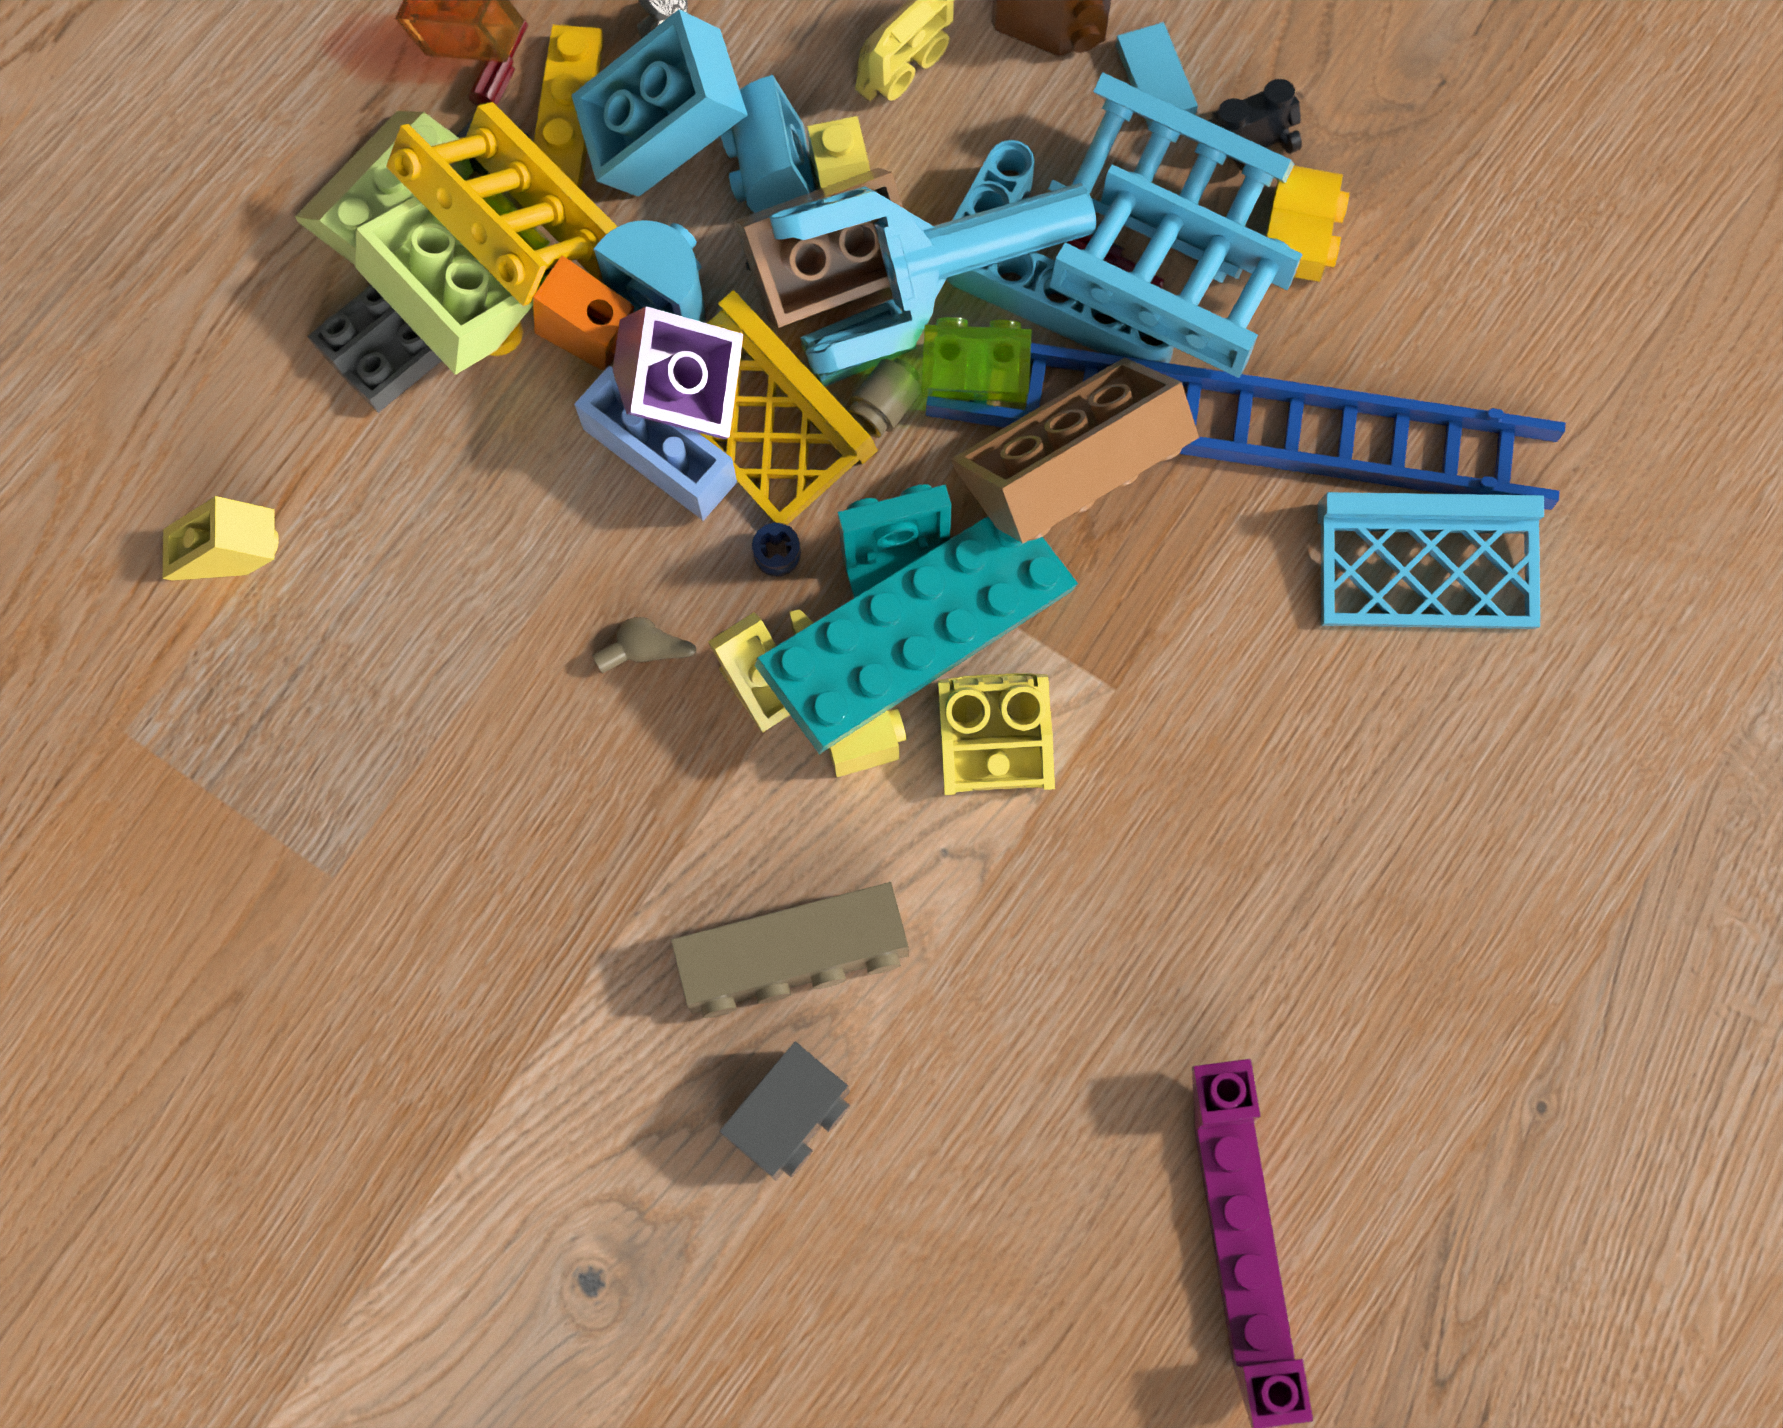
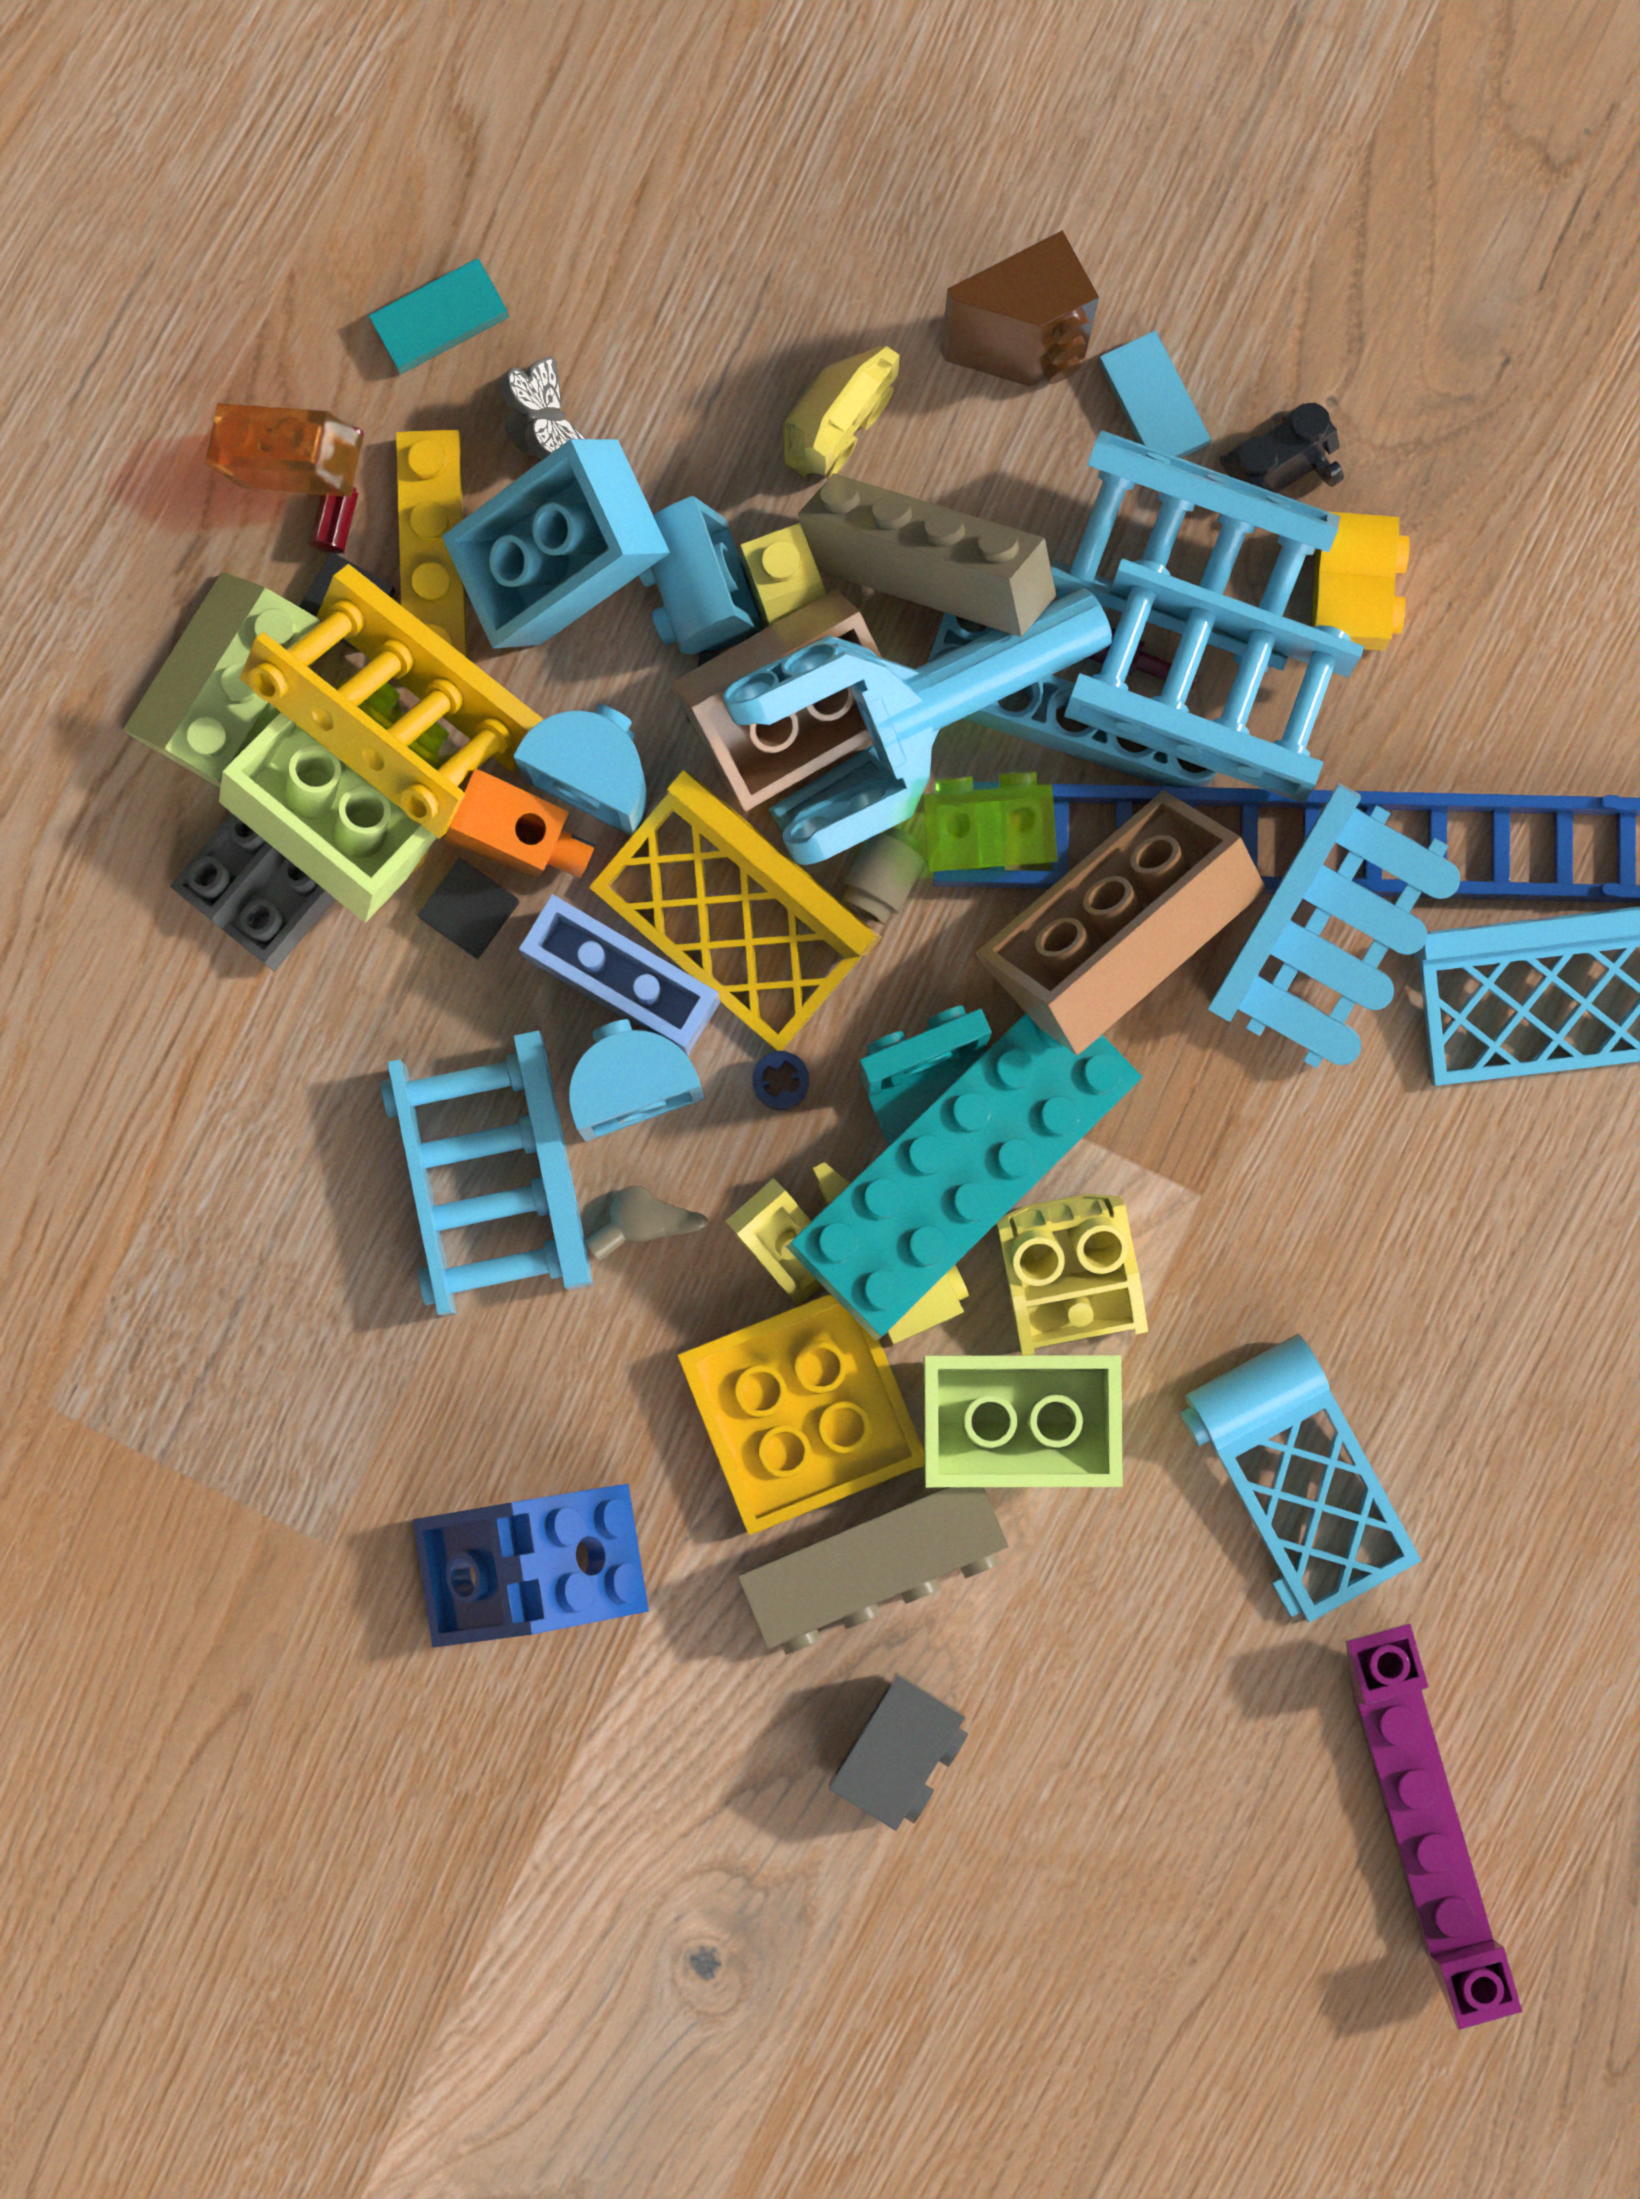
camera: 10 degrees left, 10 degrees up
light yellow slope [163,496,279,581] -> none
medium lavender slope [613,306,743,439] -> none
none -> medium azure fence [380,1030,594,1317]
none -> blue bracket [413,1483,649,1648]
none -> black piece [417,857,520,960]
none -> medium azure brick [569,1019,705,1142]
none -> yellow plate [677,1294,924,1536]
none -> dark tan brick [798,473,1056,637]
none -> yellowish green slope [923,1355,1123,1487]
none -> medium azure piece [1180,1334,1422,1623]
none -> medium azure fence [1208,782,1460,1068]

